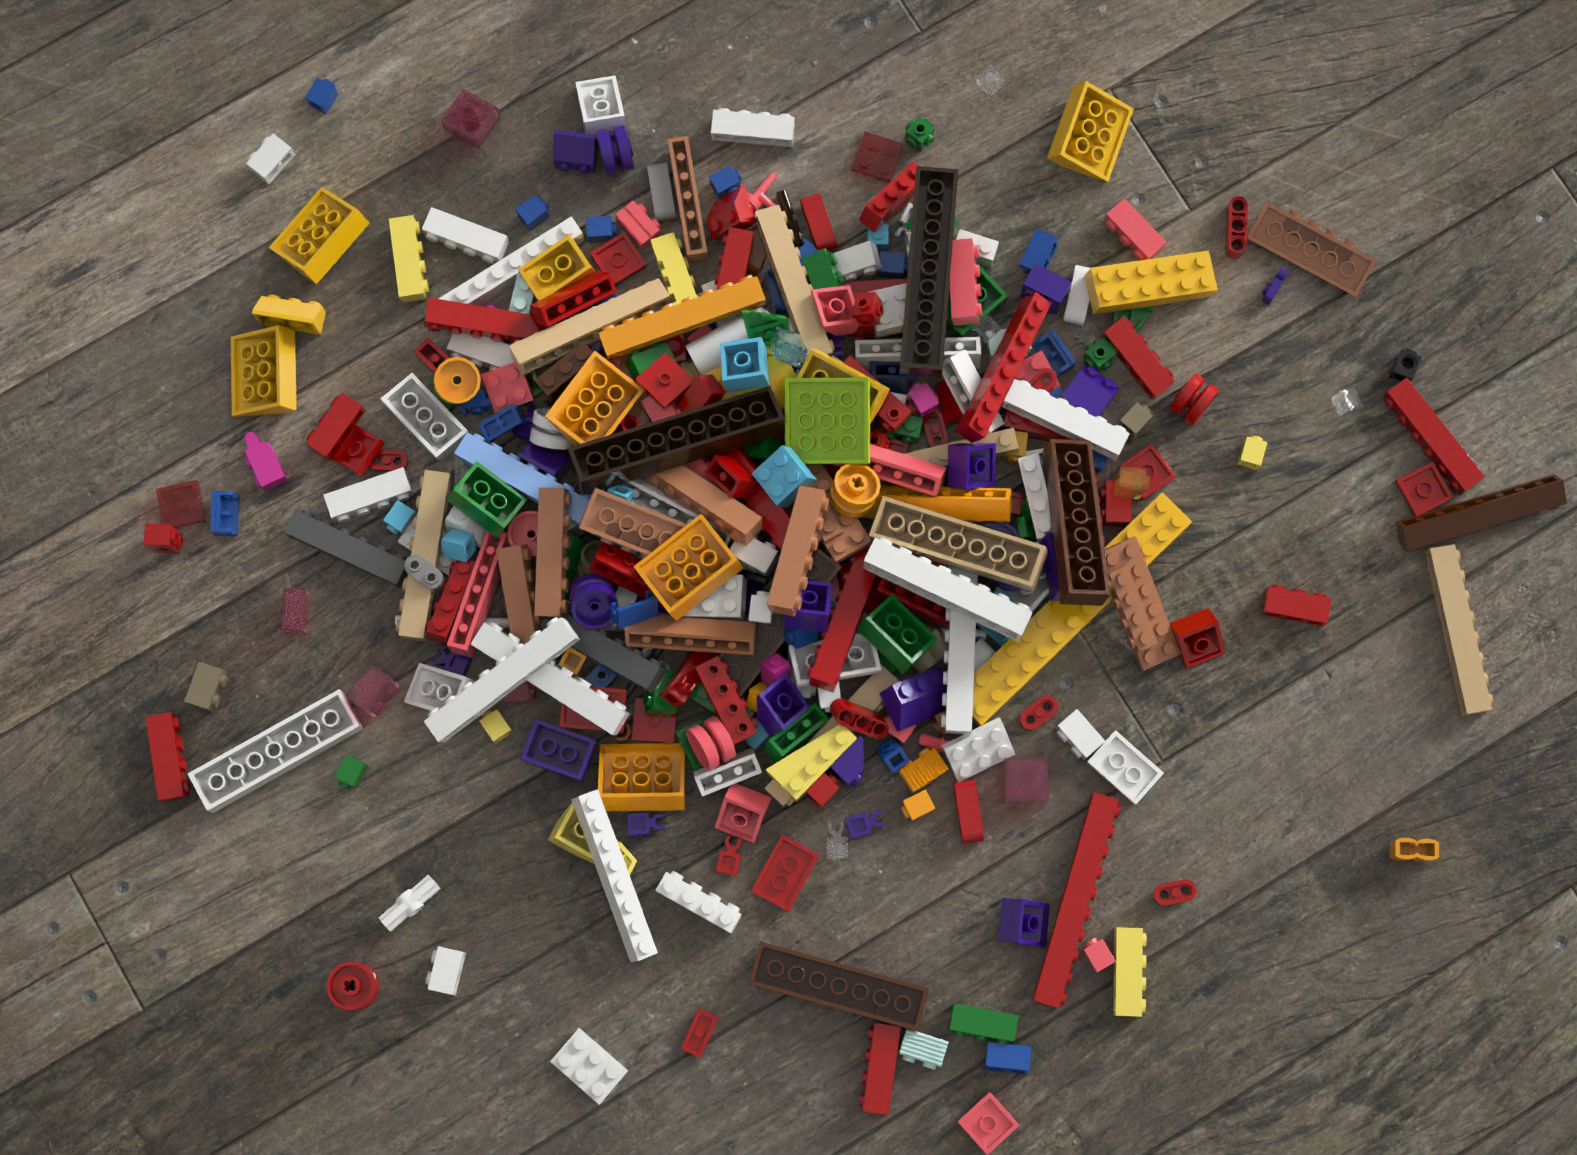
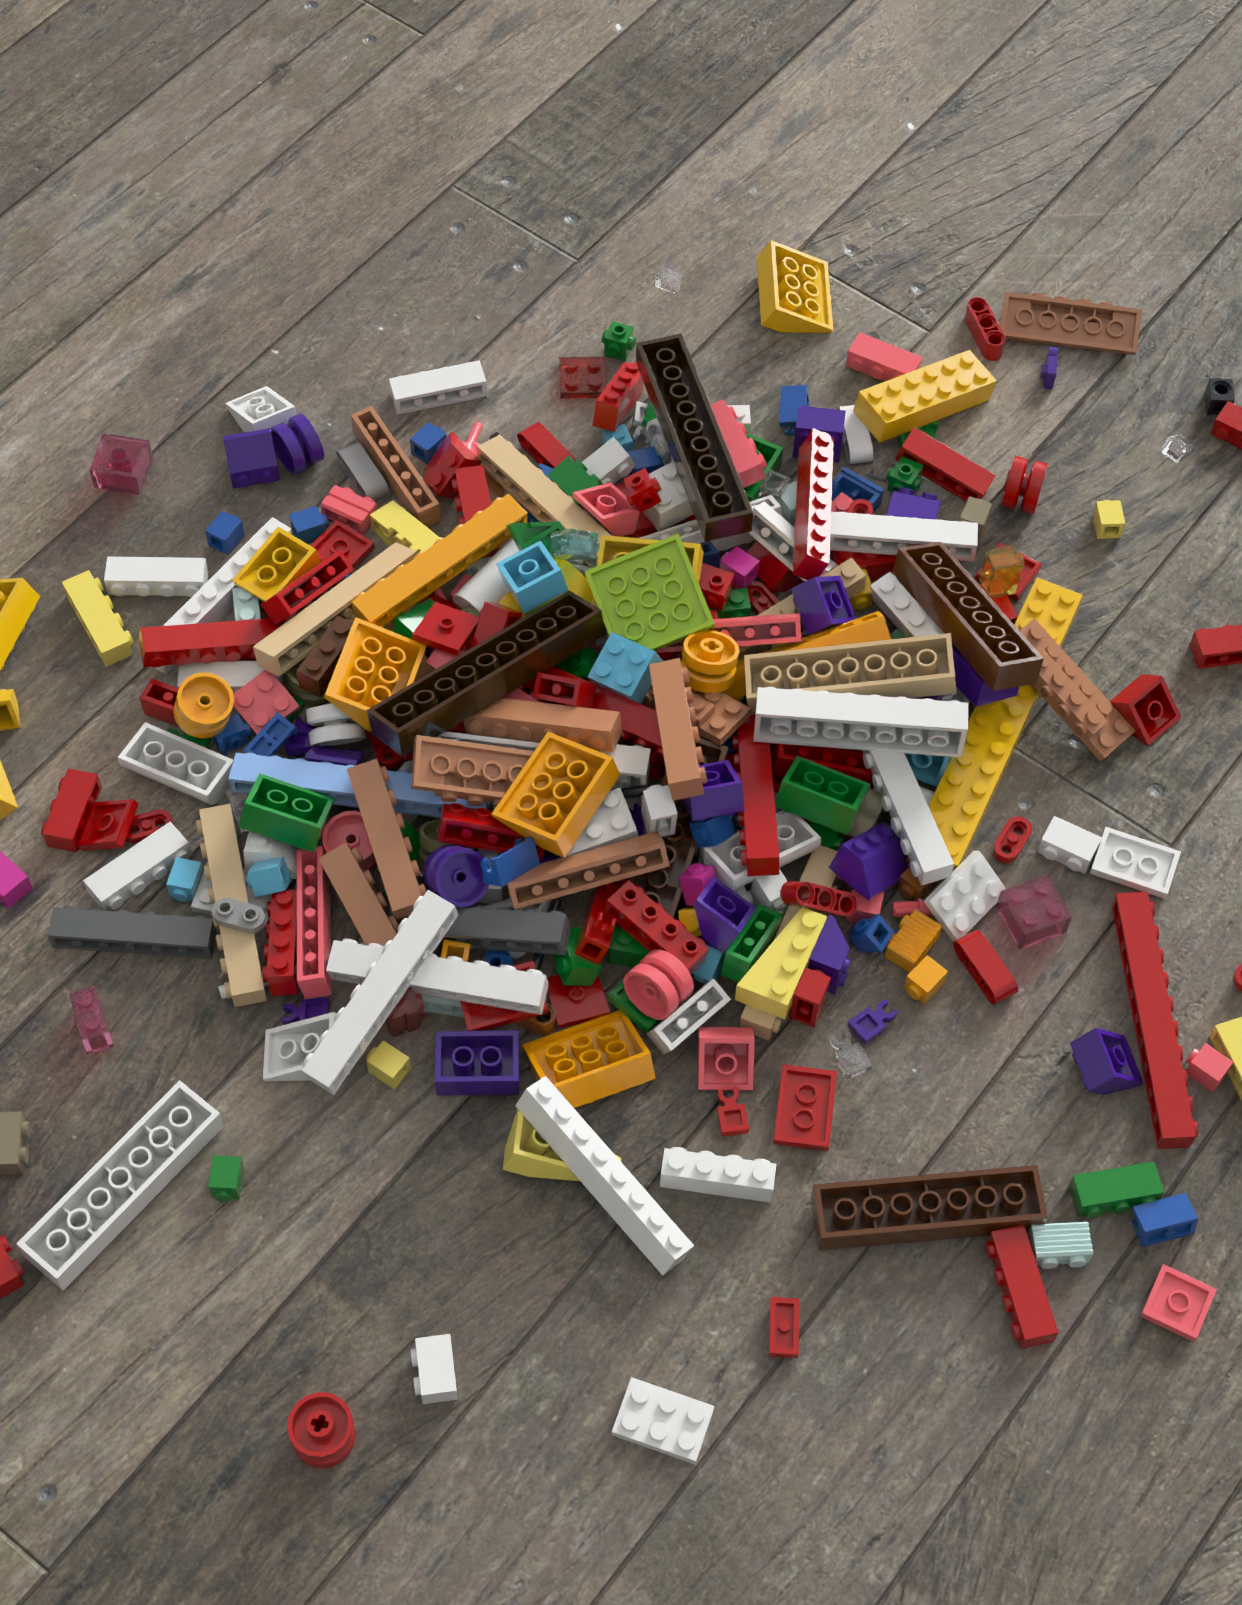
camera: 25 degrees left, 20 degrees down
clear pink brick [346,664,399,718] -> none
white piece [379,875,441,932] -> none
dark purple plate [627,812,665,836] -> none

